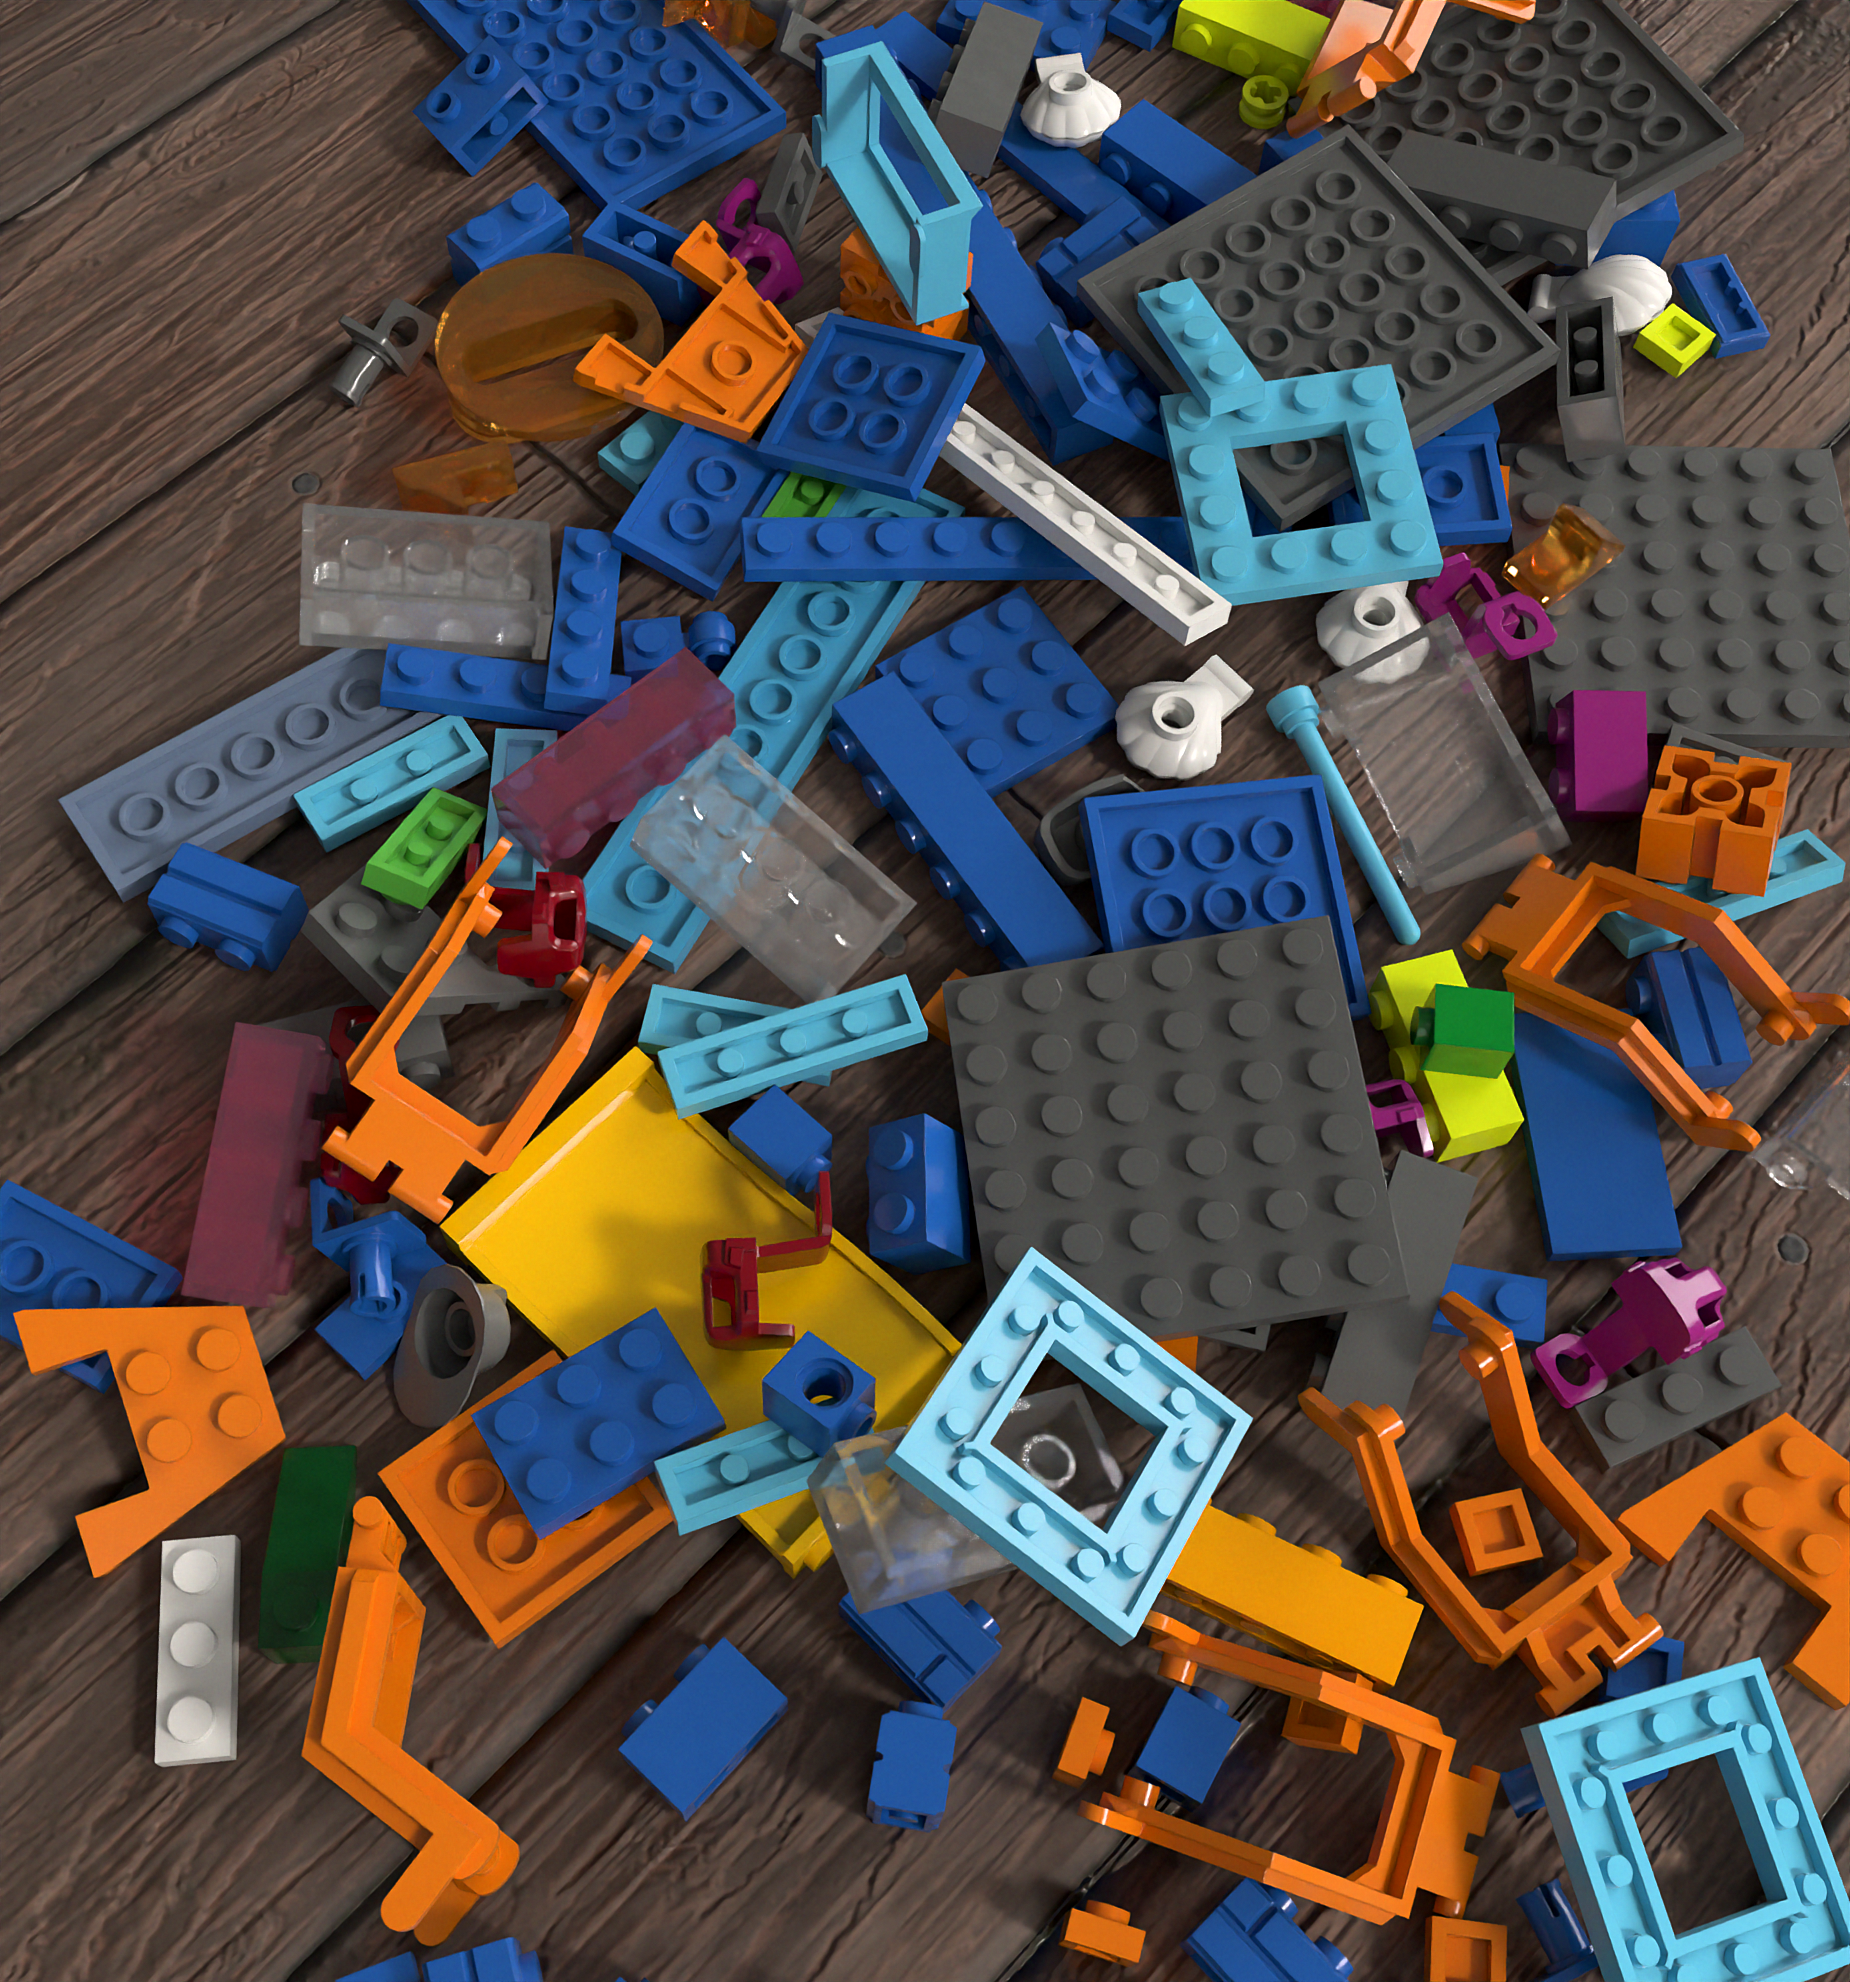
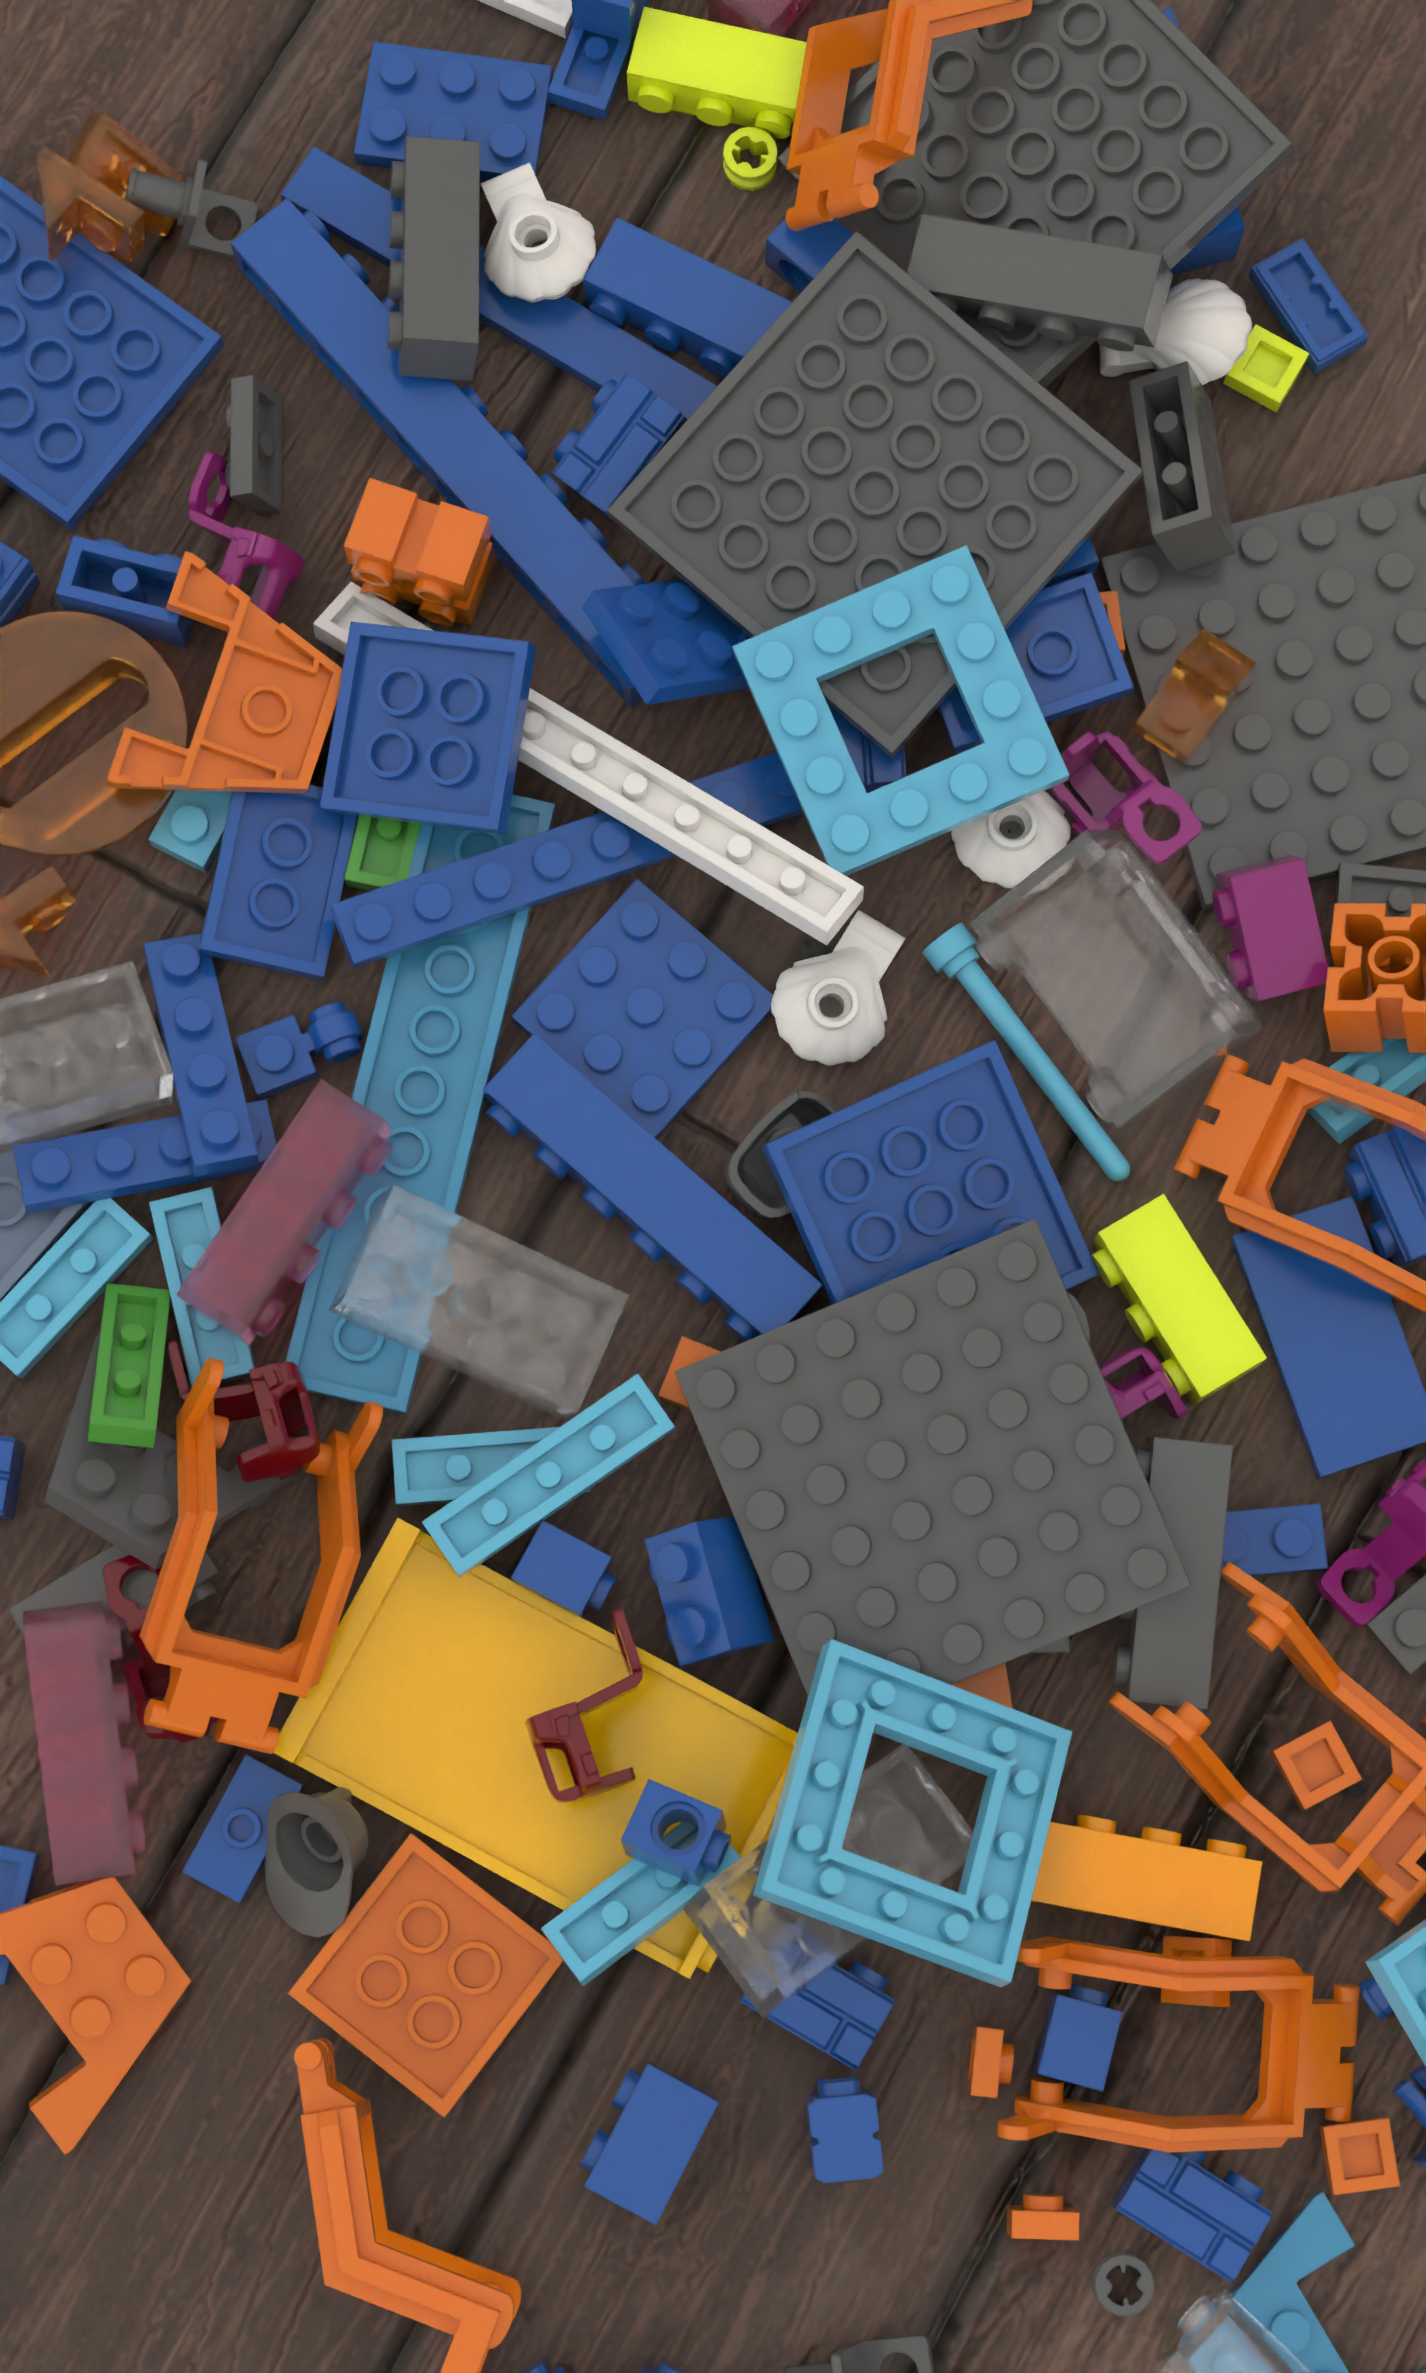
camera: 10 degrees left, 15 degrees up
white plate [155,1535,241,1767] -> none
dark green slope [258,1445,357,1664] -> none
blue bracket [310,1177,426,1317] -> none
blue plate [471,1307,727,1540] -> none
medium azure piece [812,41,983,326] -> none
medium azure plate [1138,278,1265,417] -> none
green brick [1410,984,1514,1079] -> none

